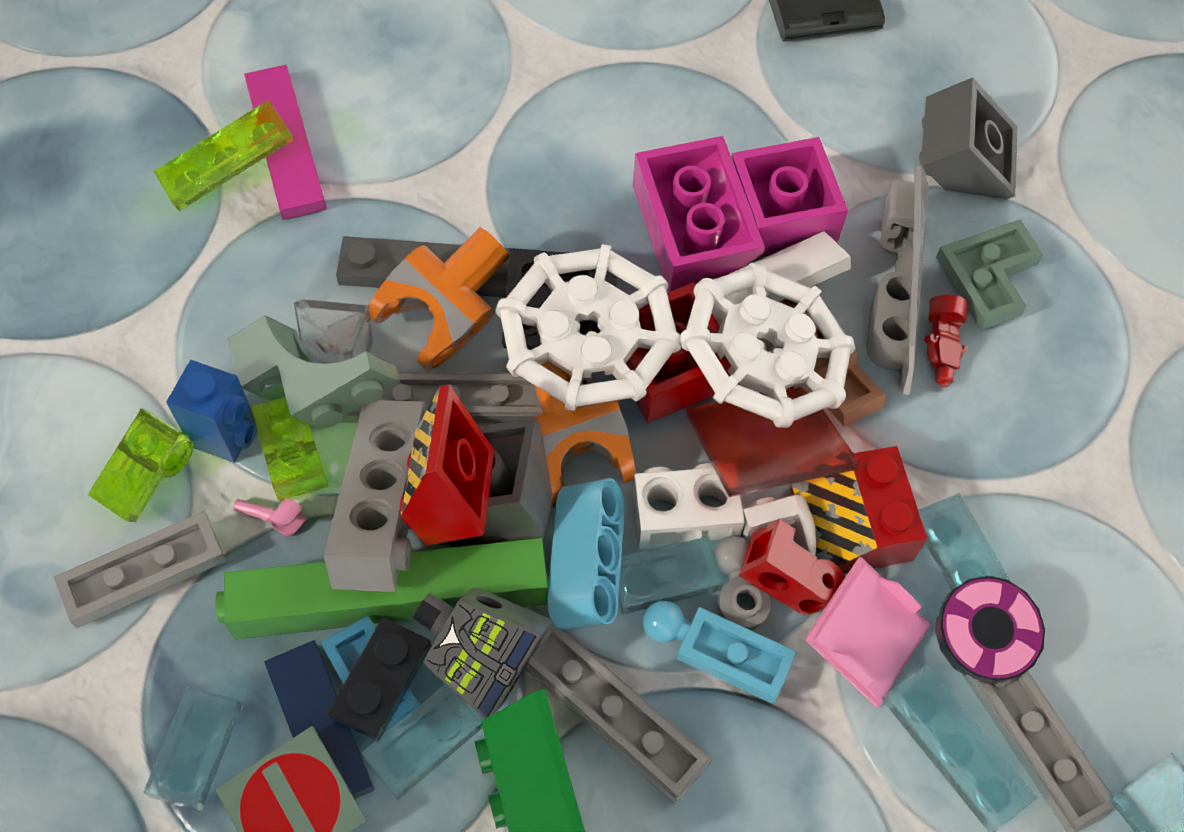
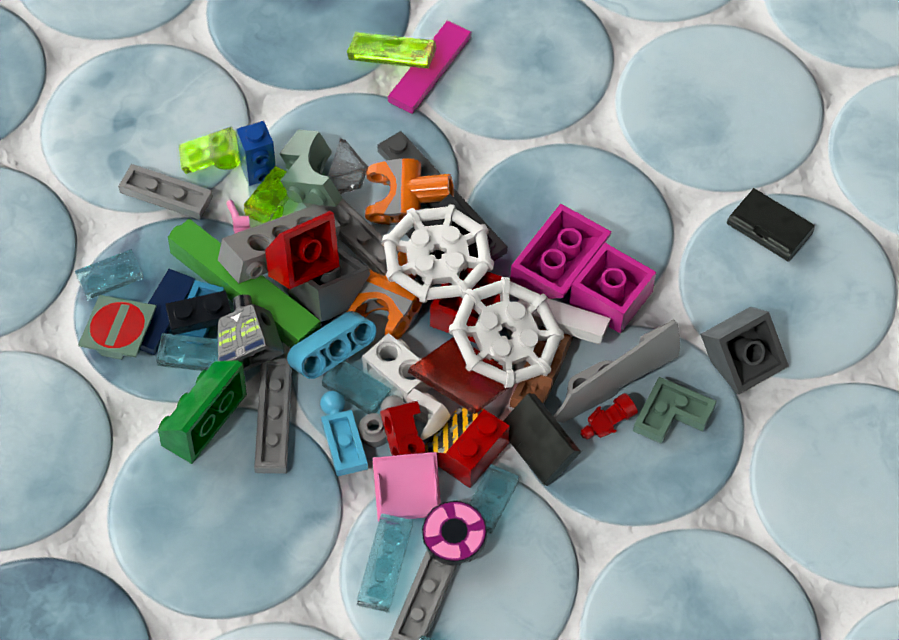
camera: 50 degrees right, 5 degrees down
none -> pearl dark grey piece [503,393,581,486]

